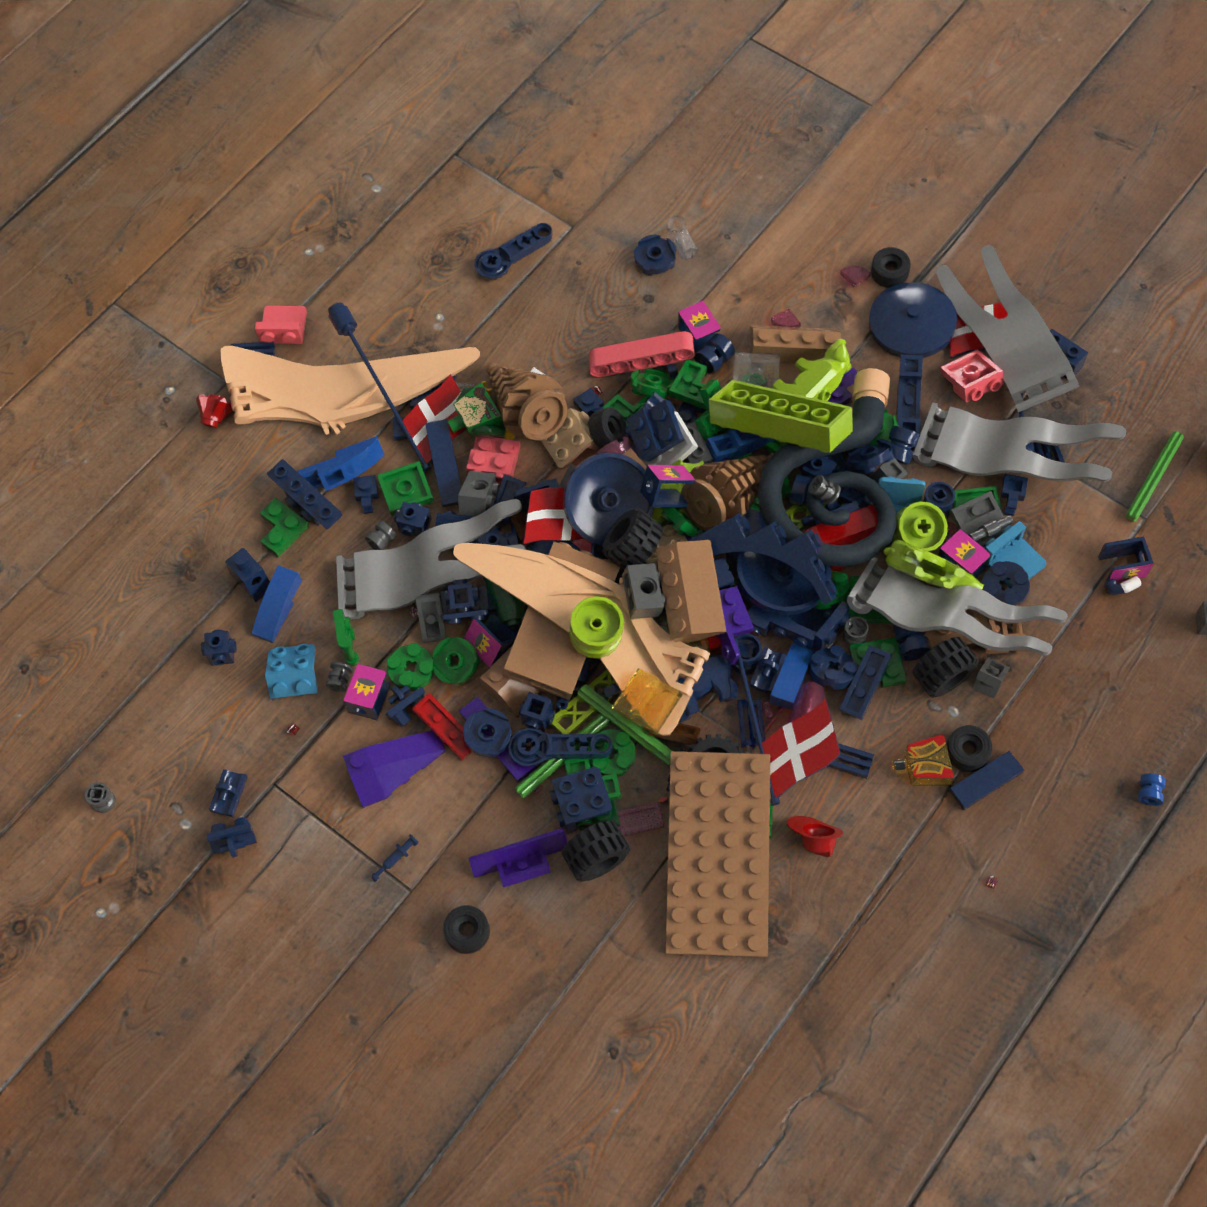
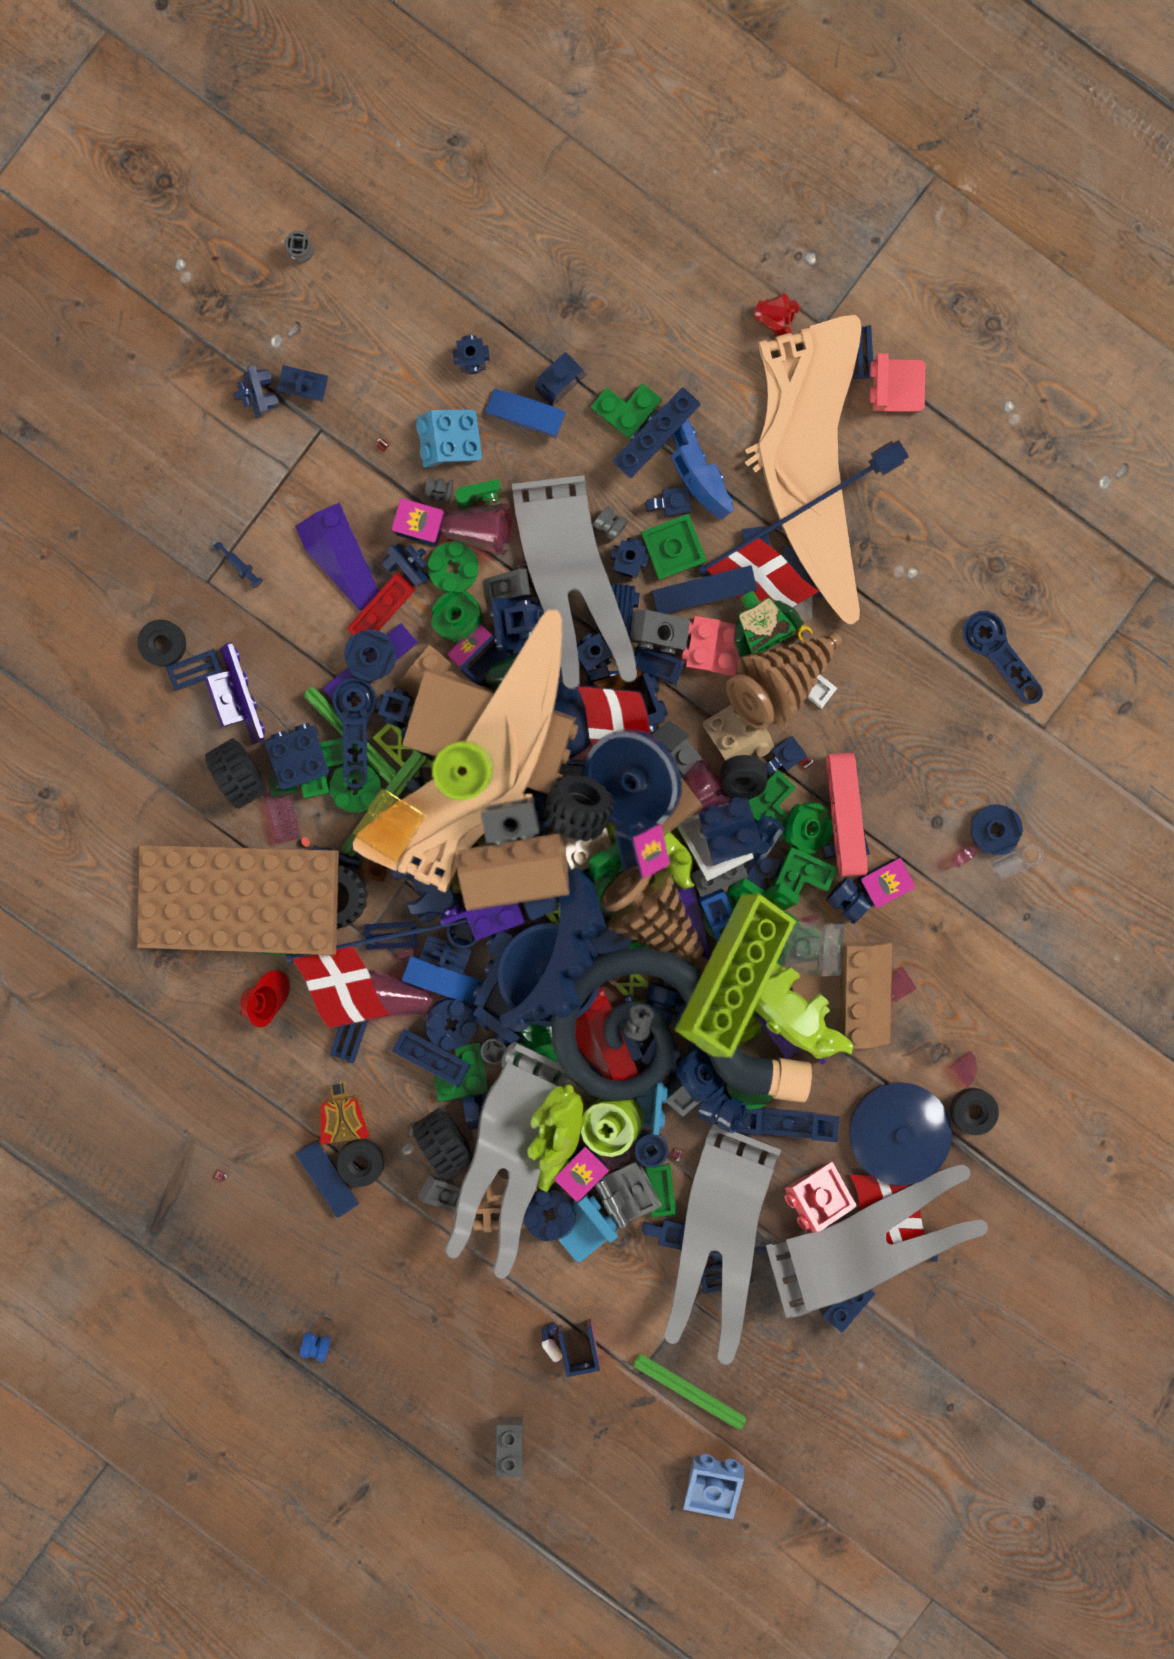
camera: 85 degrees right, 25 degrees up
none -> dark blue tile [166,649,223,691]
none -> clear pink cone [439,503,512,555]
none -> clear pink tile [951,845,977,868]

